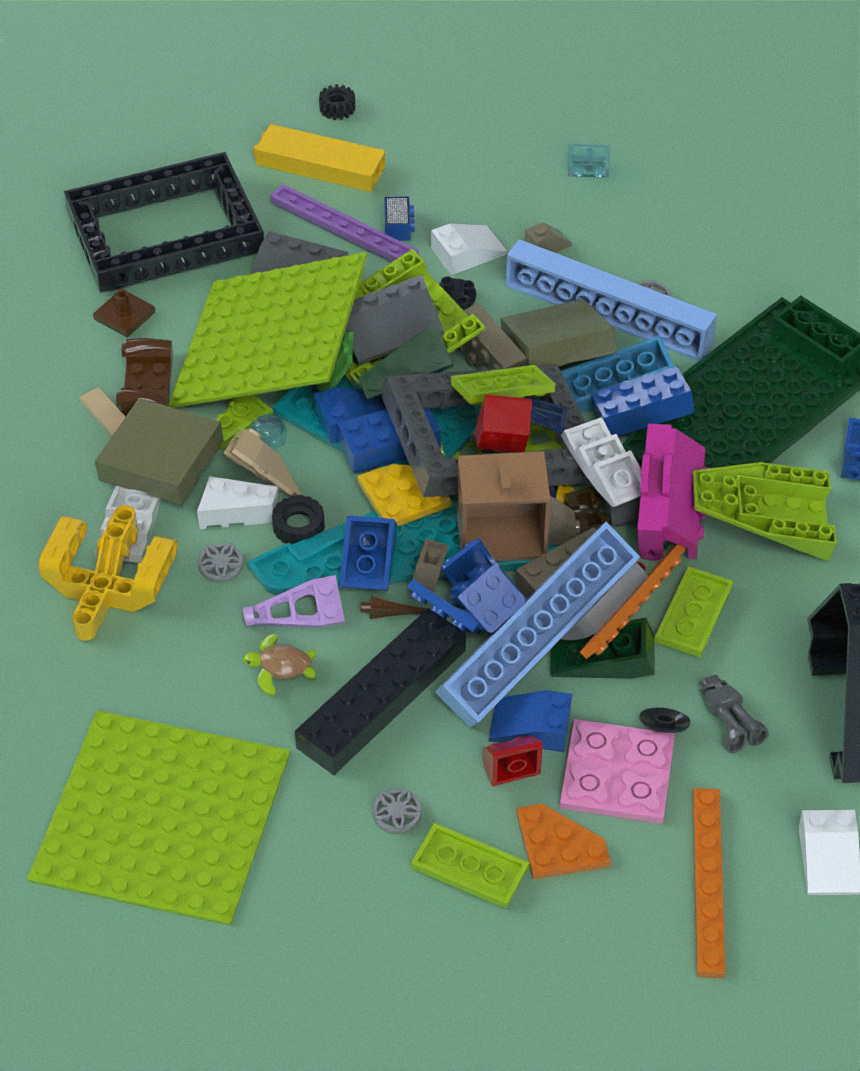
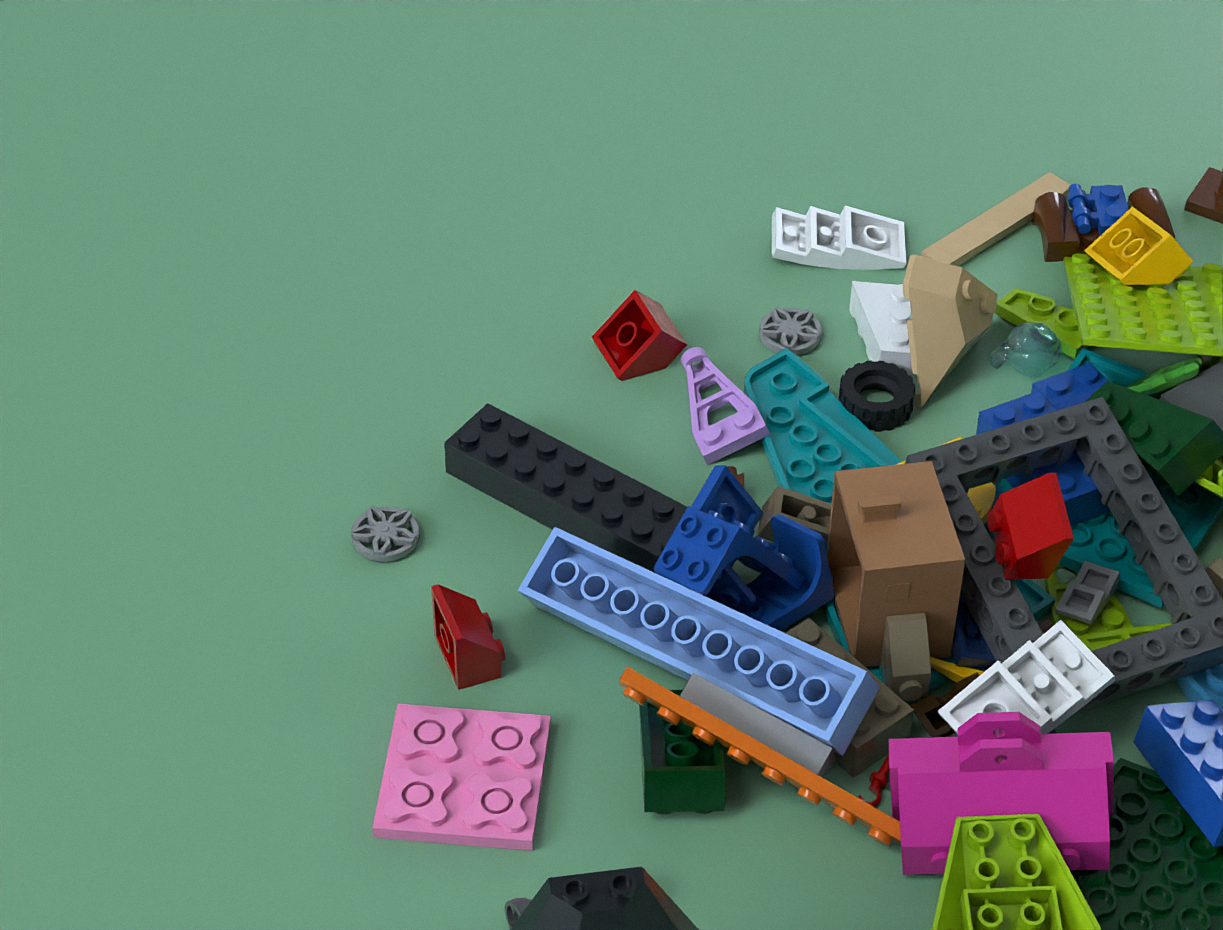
camera: 85 degrees right, 5 degrees down
lime baseplate [27,710,291,926] -> none
yellow piece [39,505,178,641] -> none
olive tile [95,398,224,505] -> none
animal [242,634,317,696] -> none
blue slope [339,516,398,591] -> none
lime plate [411,823,530,909] -> none
lime plate [451,365,556,405] -> none
blue slope [489,690,573,752] -> none
orange plate [516,804,611,879] -> none
dark blue wing [524,396,568,434] -> none
black dish [639,708,690,733] -> none
lime plate [655,566,734,658] -> none
orange plate [693,788,725,978] -> none
none -> red slope [592,290,688,381]
none -> blue plate [1067,183,1129,236]
none -> yellow slope [1084,206,1194,285]

